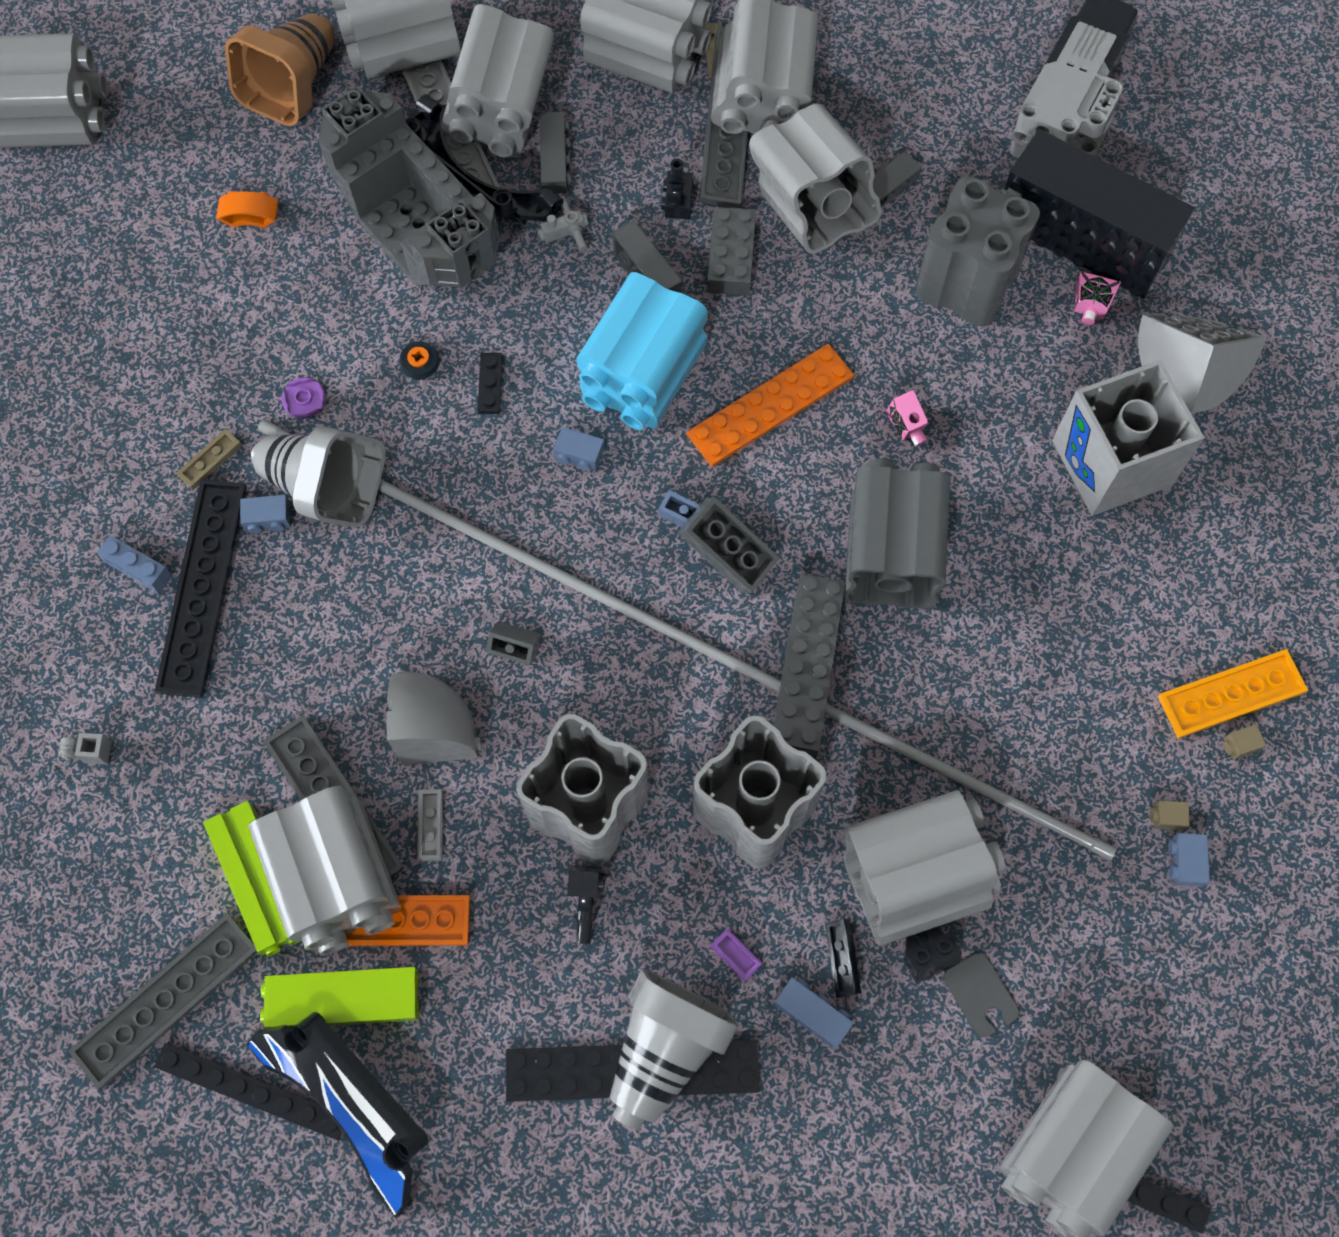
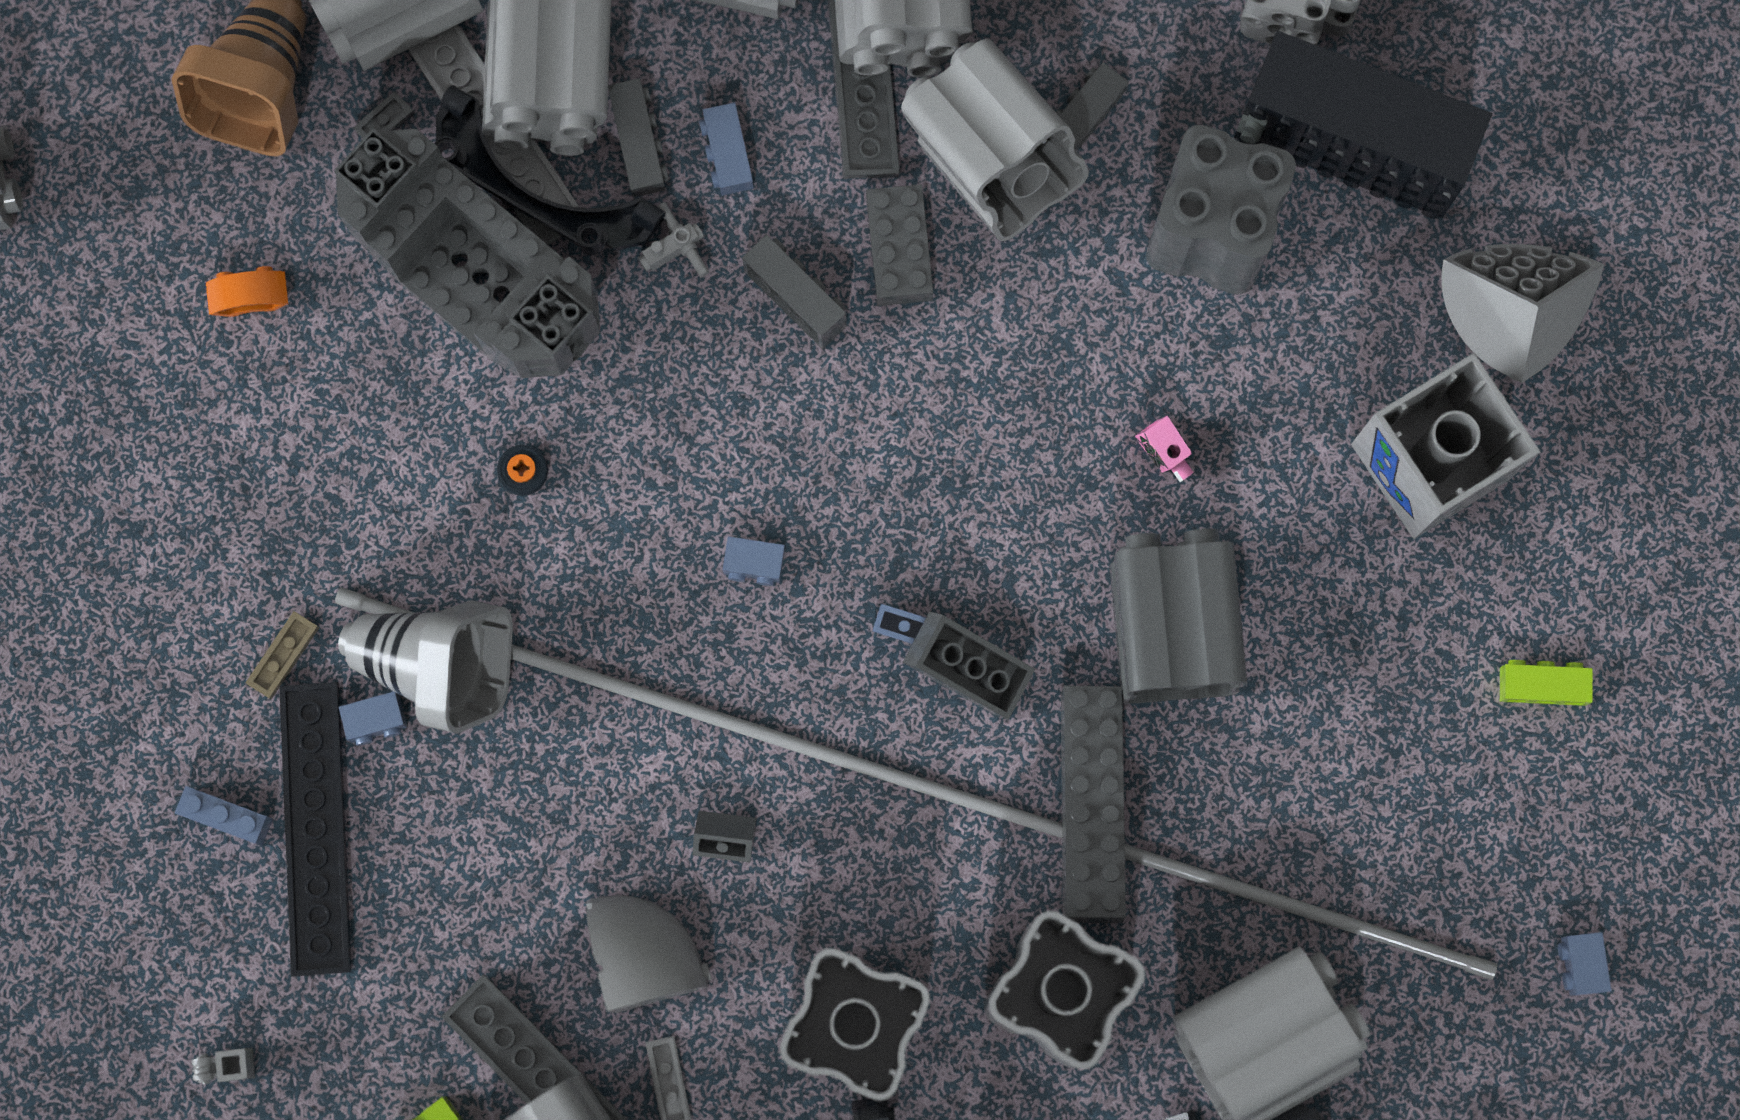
camera: 10 degrees left, 10 degrees up
medium lavender tile [281,377,325,419] -> none
black plate [477,353,503,414] -> none
medium azure brick [577,272,708,430] -> none
black brick [661,158,693,219] -> none
orange plate [687,343,854,467] -> none
torso [1074,271,1121,325] -> none
dark tan brick [1150,800,1190,831] -> none
light orange plate [1158,649,1308,739] -> none
dark tan brick [1224,724,1266,760] -> none
none -> sand blue brick [699,103,754,196]
none -> lime brick [1500,660,1593,706]

